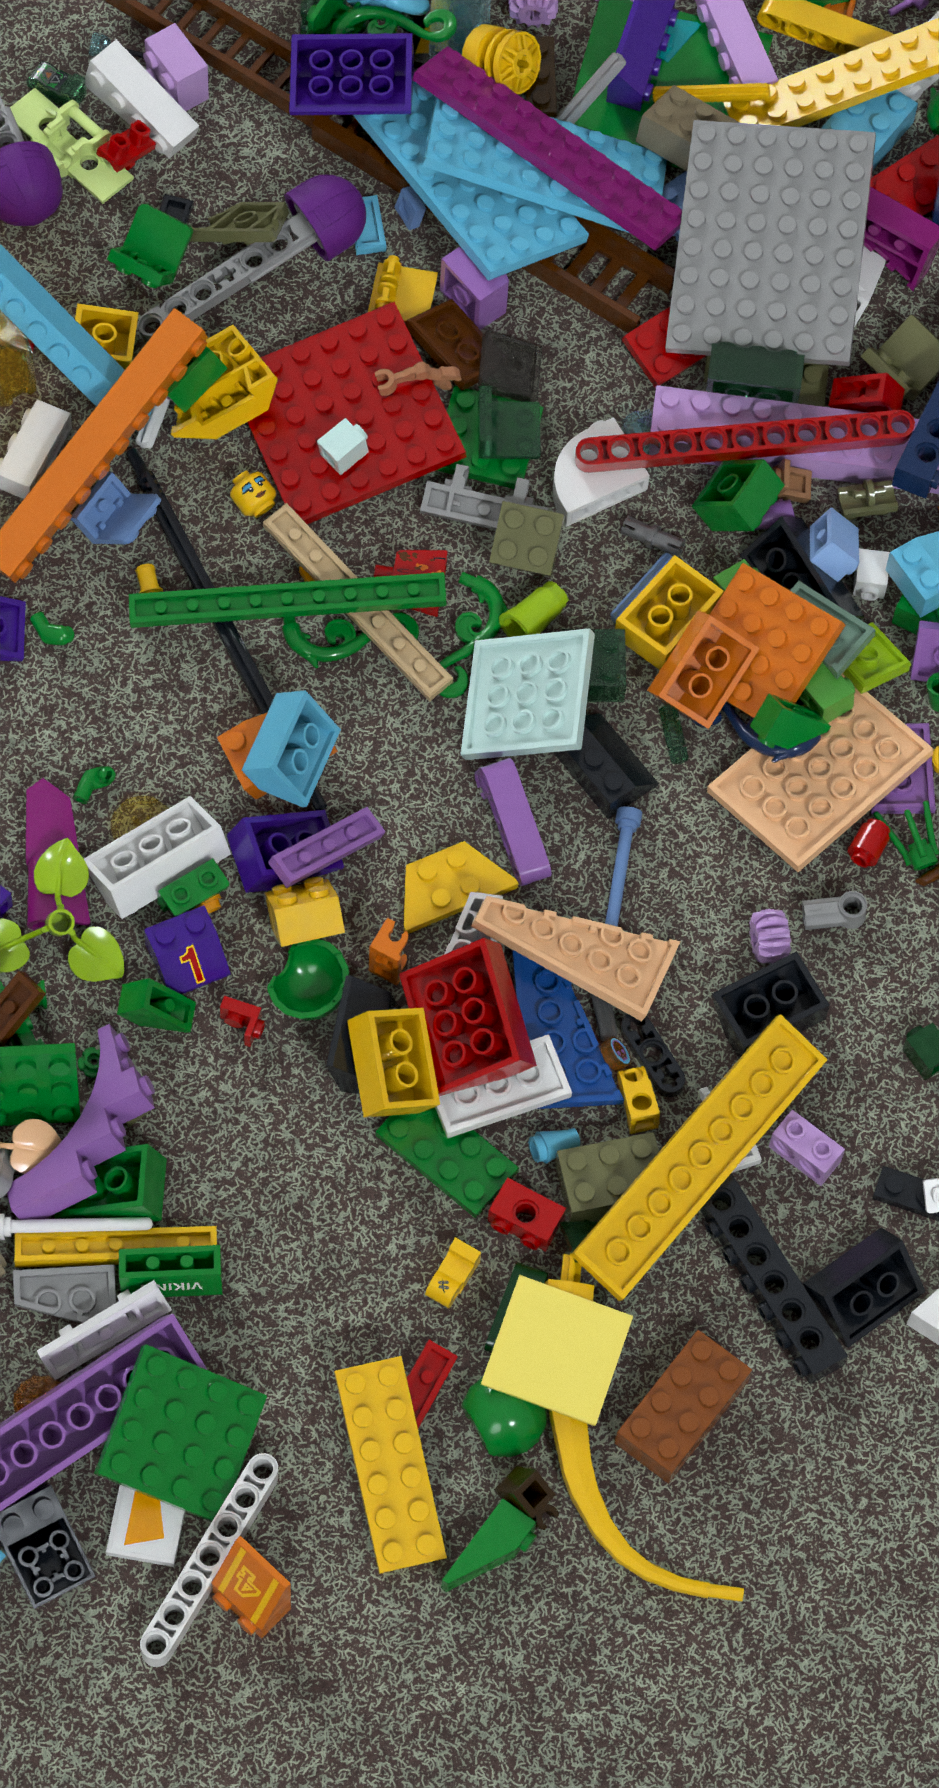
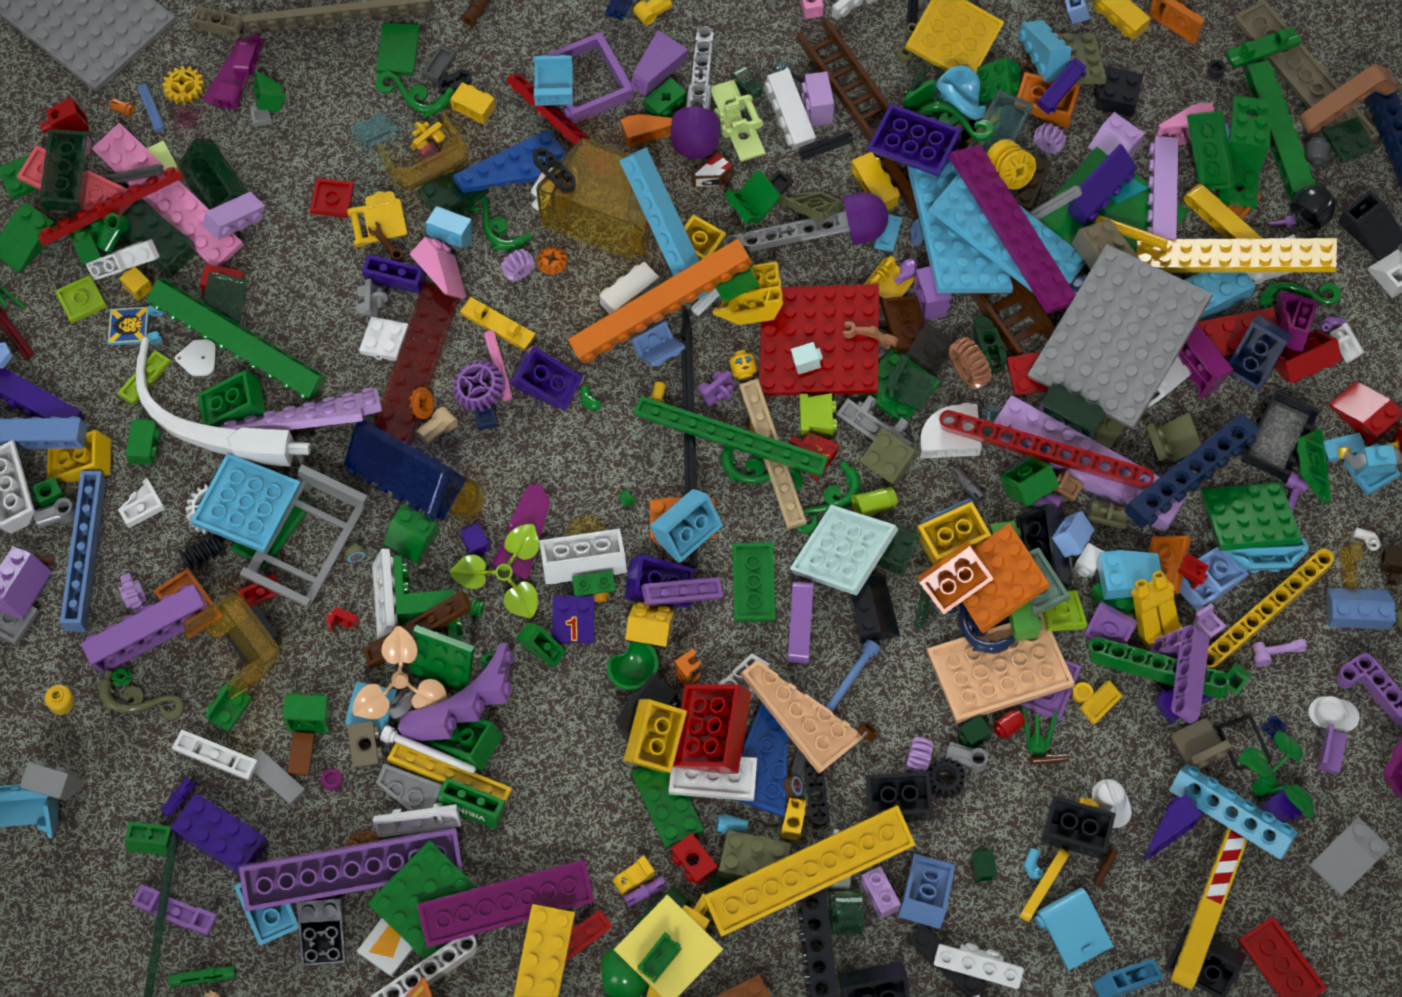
camera: 30 degrees right, 0 degrees up
green arm [73,766,116,804] -> none
red hips [96,120,156,173] -> none
red bracket [220,996,266,1047] -> none
yellow wing [404,841,519,934] -> none
green slope [750,693,831,749] -> none
red brick [829,372,905,412] -> none
none -> magenta plate [416,860,594,947]
none -> green plate [618,489,636,507]
none -> medium lavender pin [623,876,668,907]
none -> green hinge [637,932,682,984]
none -> slope [691,151,734,187]
none -> medium lavender hips [698,370,736,407]
none -> green plate [732,542,776,622]
none -> black axle [799,132,853,160]
none -> lime hips [799,393,837,438]
none -> clear green brick [828,890,864,936]
none -> yellow brick [851,152,900,210]
none -> reddish brown tile [857,722,878,742]
none -> medium lavender animal [894,259,918,285]
none -> medium blue slope [898,853,955,929]
none -> black tyre [928,758,965,799]
none -> nougat gear [949,337,992,390]
none -> dark green brick [957,715,992,748]
none -> dark green piece [972,316,1007,374]

